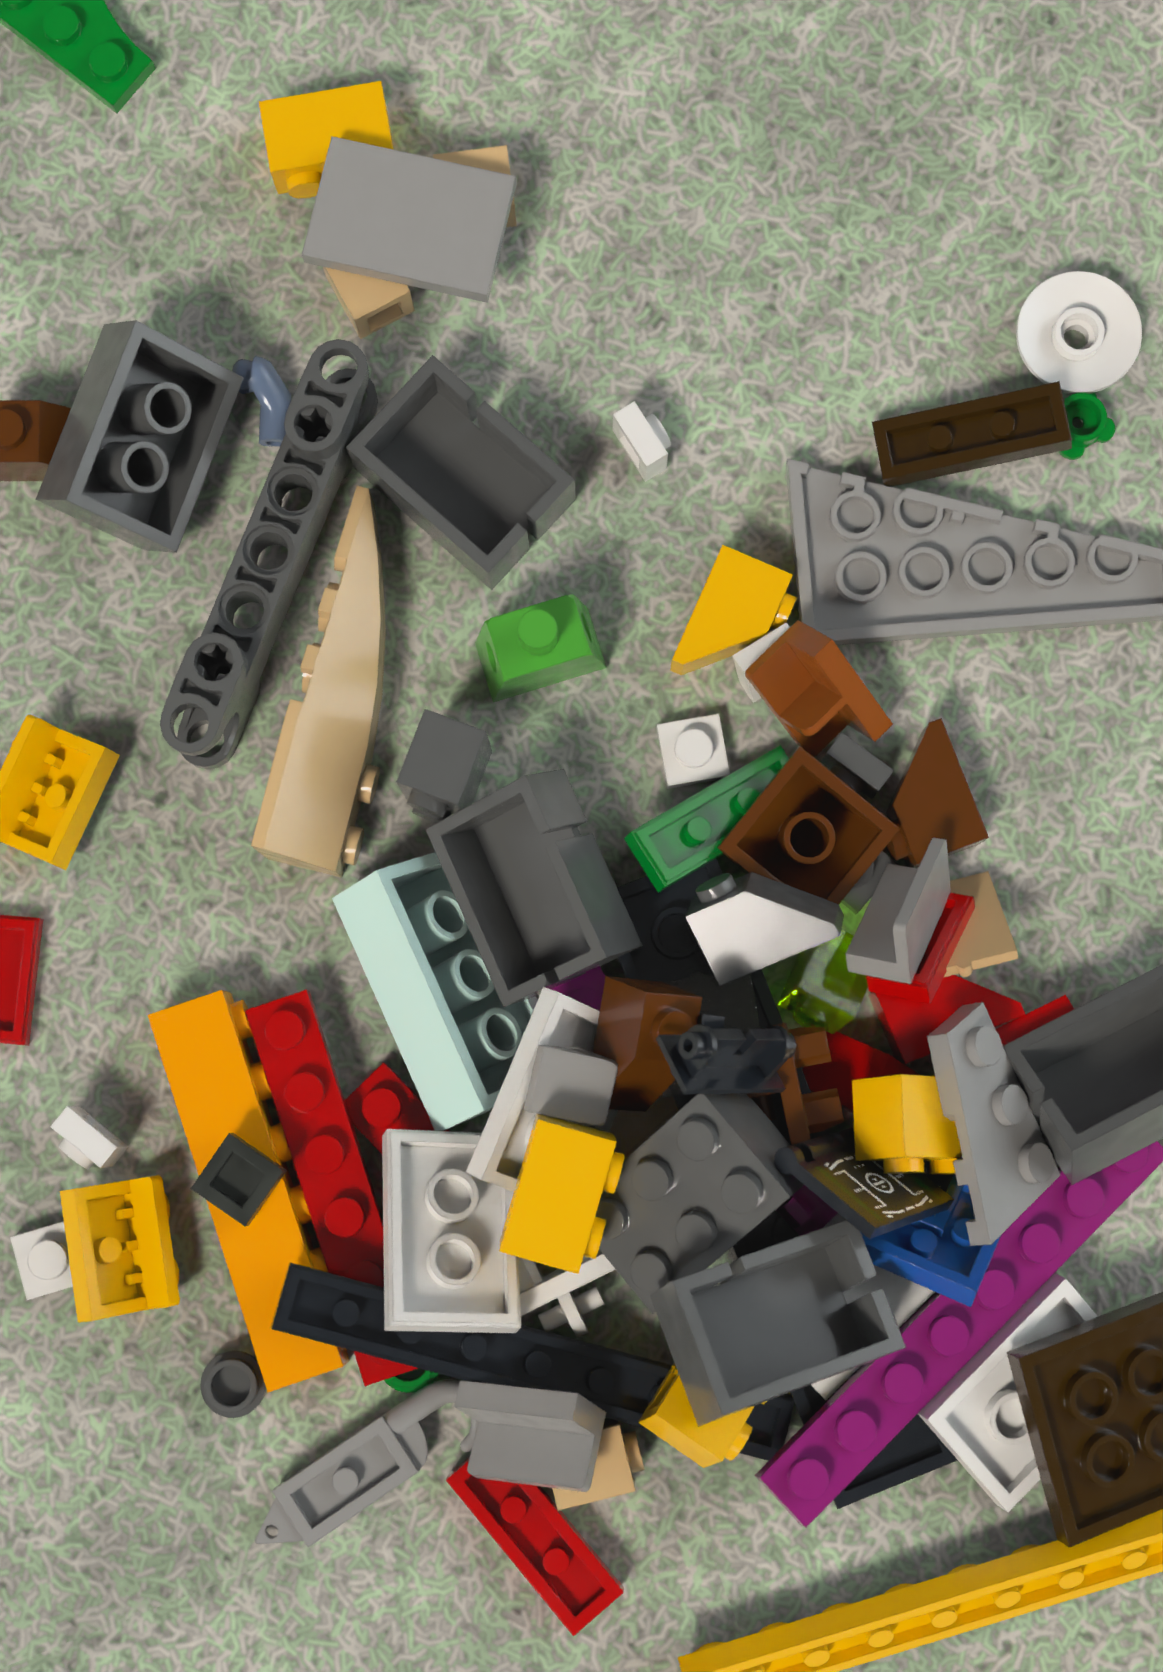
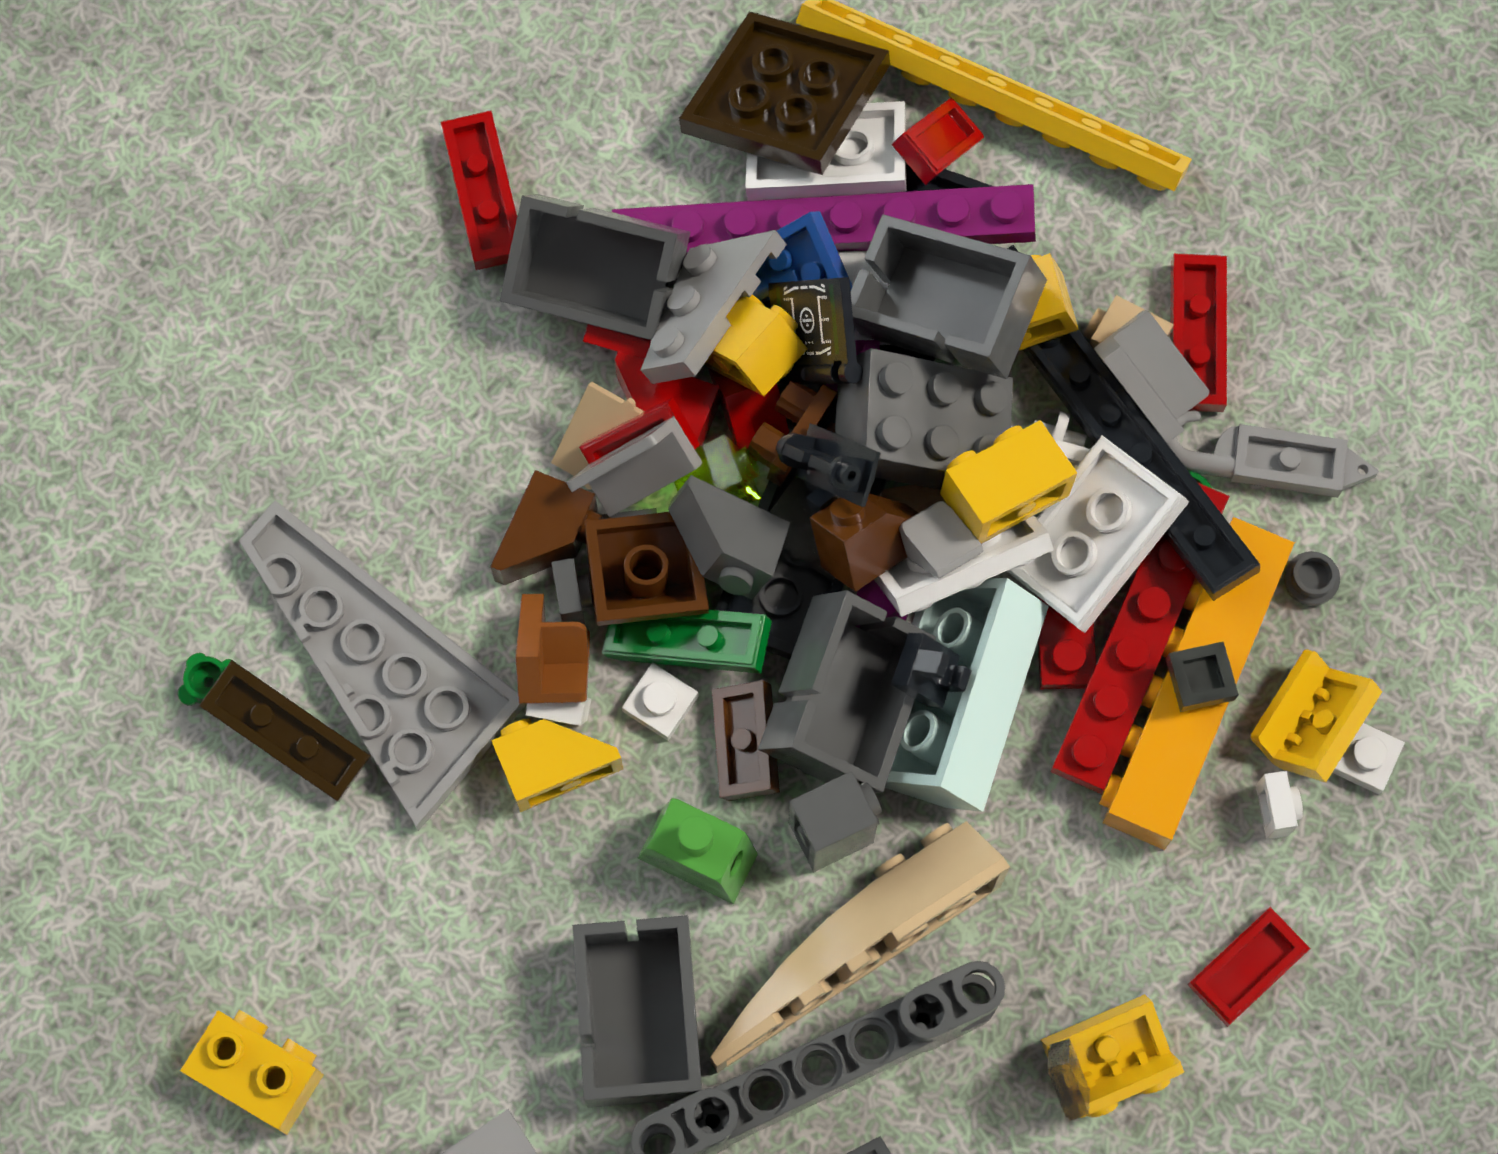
camera: 140 degrees left, 10 degrees down
white plate [613,401,671,482] -> none
white dish [1016,271,1142,394] -> none
none -> yellow brick [180,1010,324,1135]
none -> plate [712,680,780,801]
none -> red tile [891,98,984,185]
none -> black tile [891,633,972,708]
none -> clear smoke tile [1047,1038,1090,1120]

